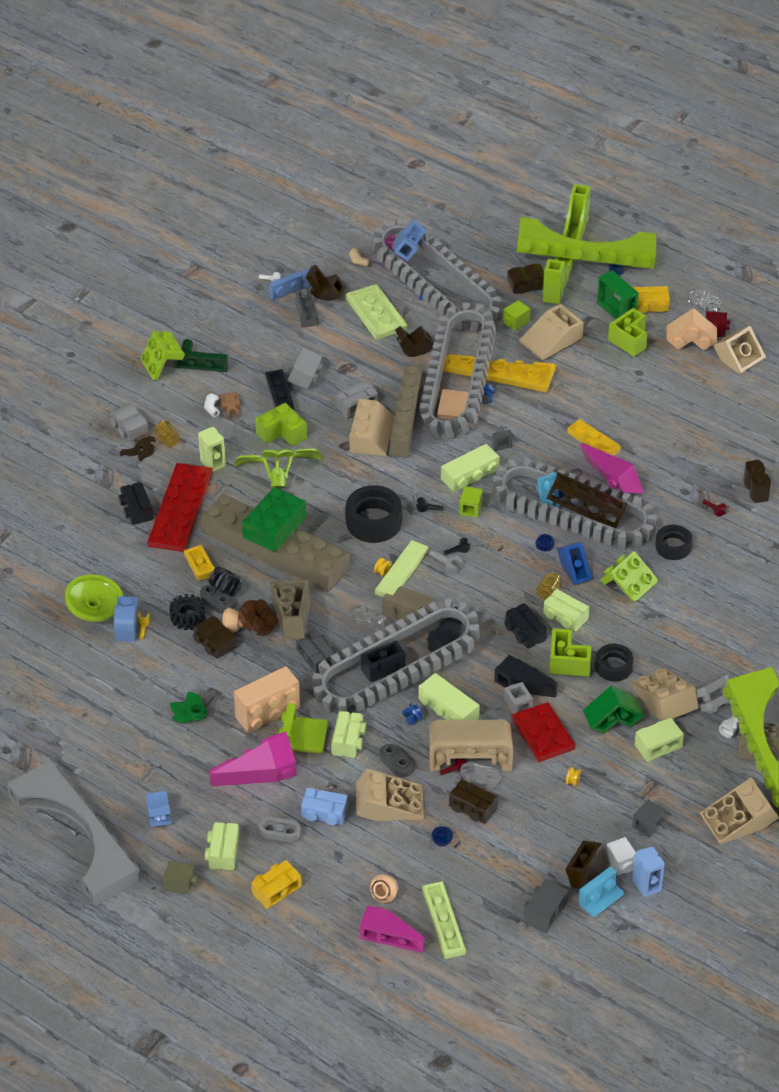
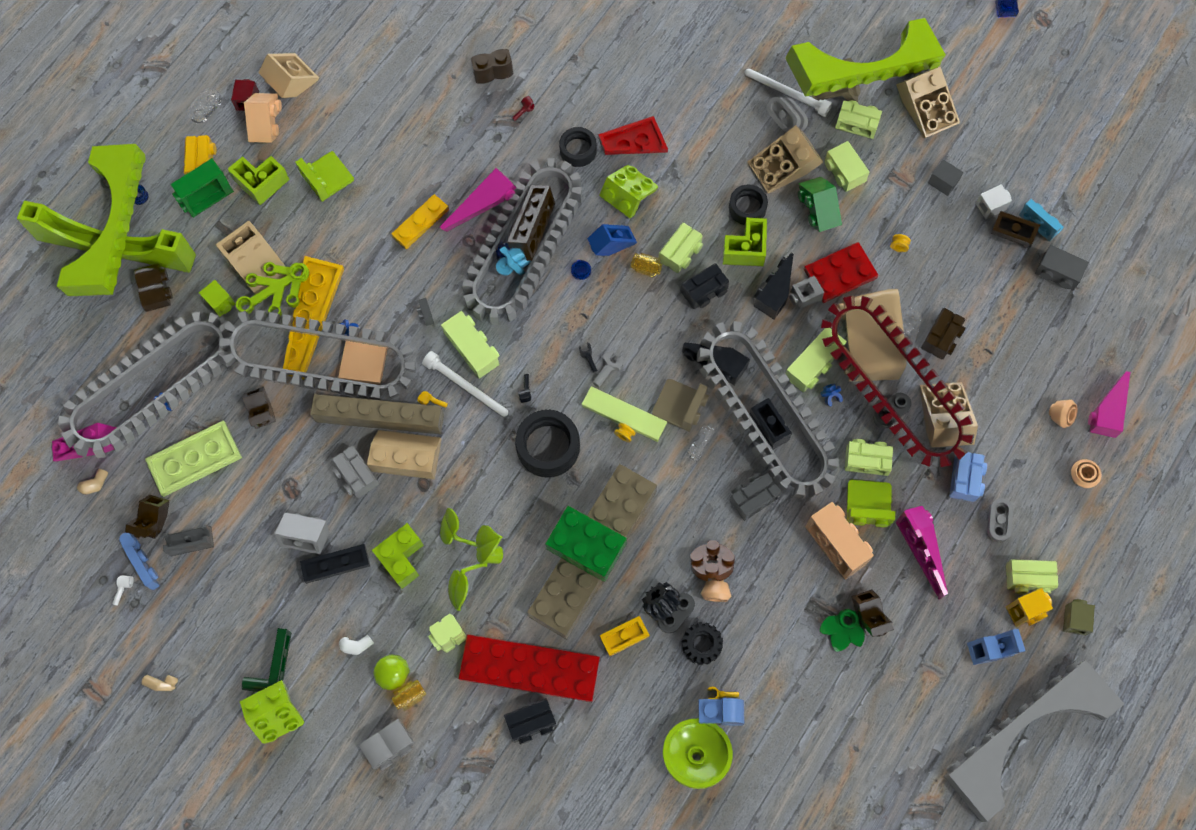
camera: 90 degrees left, 25 degrees up
dark brown piece [120,436,155,462] -> none
dark brown brick [193,616,237,658] -> none
medium nougat plate [219,392,240,420] -> none
yellow brick [251,860,302,909] -> none
dark tan wedge [270,580,311,640] -> none
medium blue brick [393,219,427,262] -> none
yellowish green tile [422,881,466,959] -> none
clear blue plate [432,826,453,847] -> none
lime brick [459,486,483,518] -> none
light blue brick [632,847,665,897] -> none
none -> tan arm [142,675,178,691]
none -> lime plant [236,262,309,316]
none -> lime bracket [295,151,354,202]
none -> lime hair [373,654,410,690]
none -> yellow hand [417,391,448,408]
none -> white piece [422,351,508,417]
none -> red wing [598,116,668,155]
none -> dark red piece [821,296,974,467]
none -> yellowish green brick [835,100,882,139]
none -> dark brown brick [851,589,894,637]
none -> yellow brick [1006,588,1053,627]
none -> light nougat cone [1071,459,1102,488]

